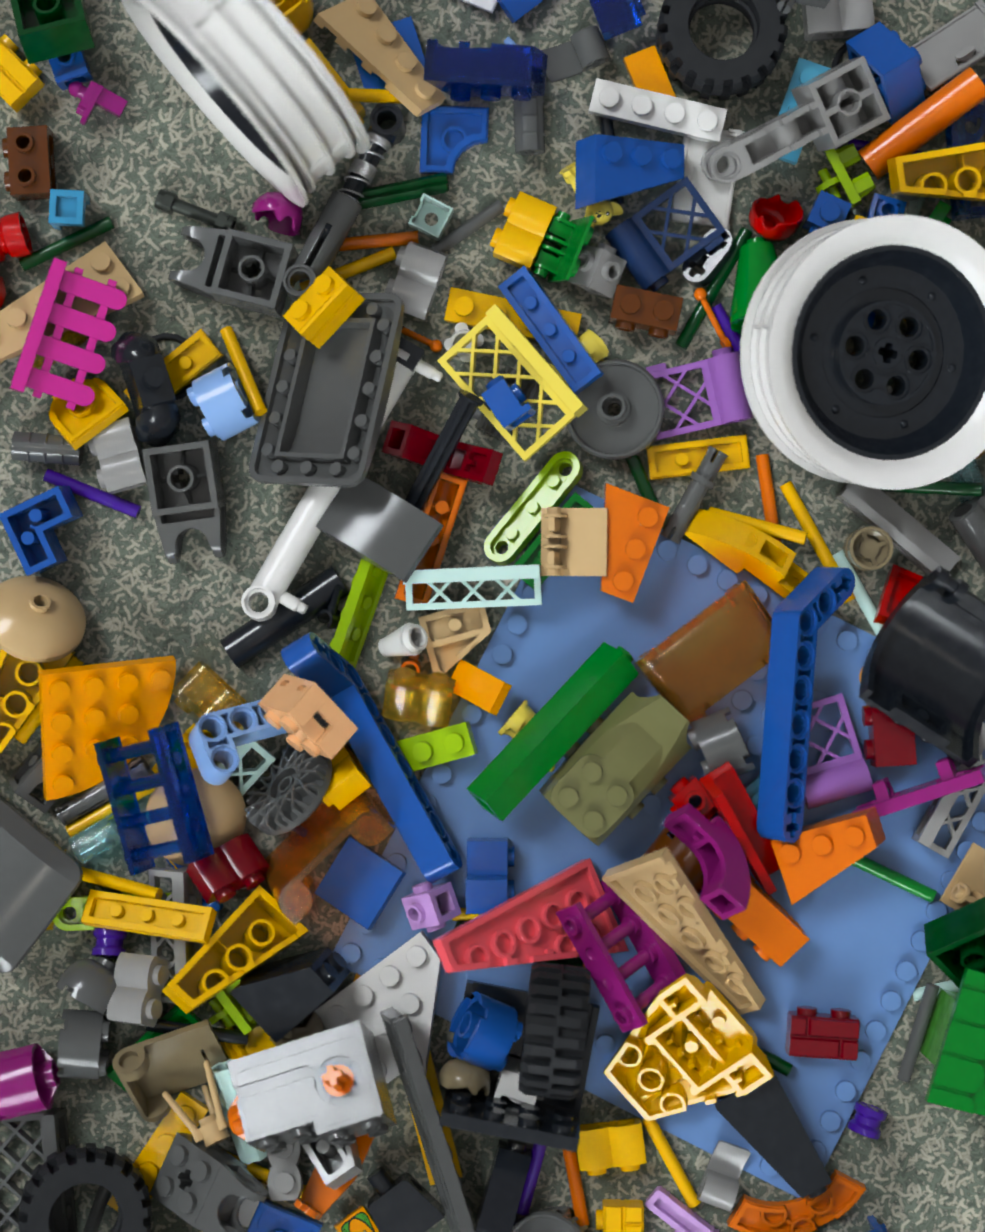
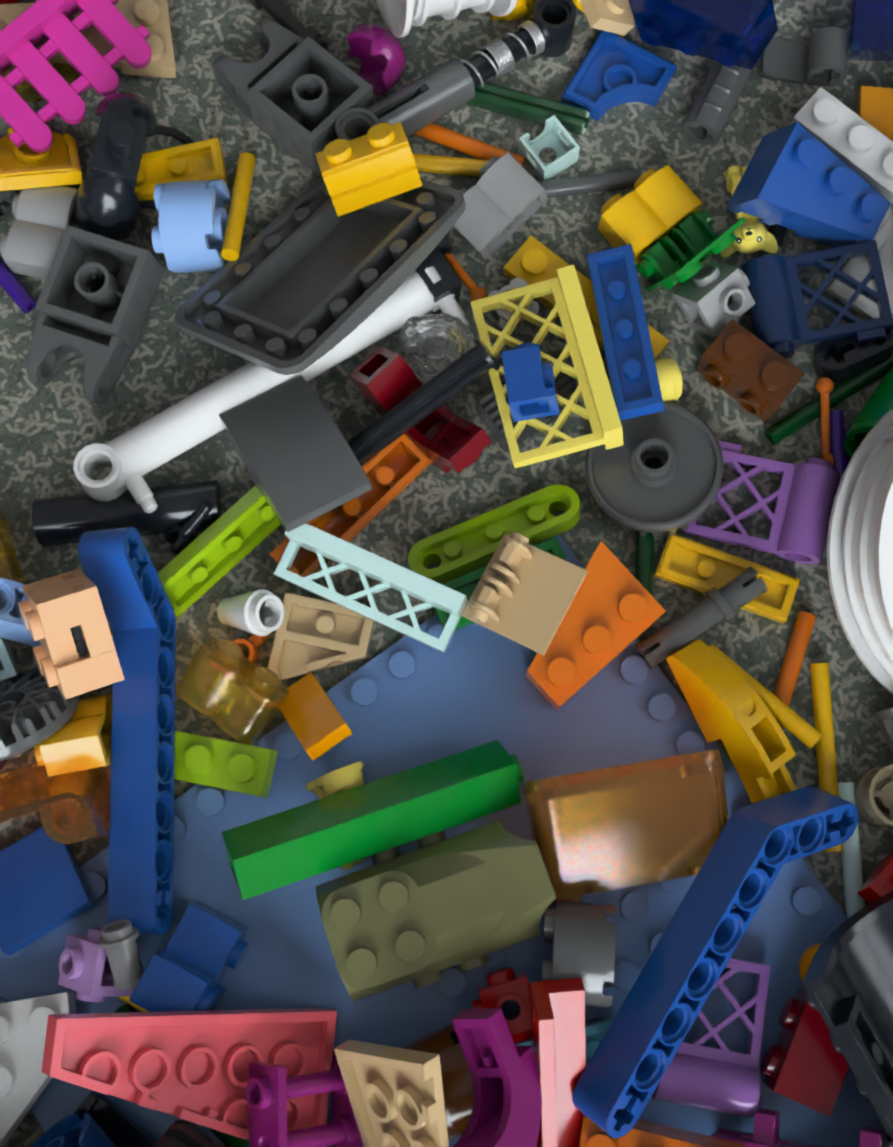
camera: 25 degrees right, 10 degrees down
none -> light grey pin [98,919,144,990]
none -> clear hair [398,314,476,384]

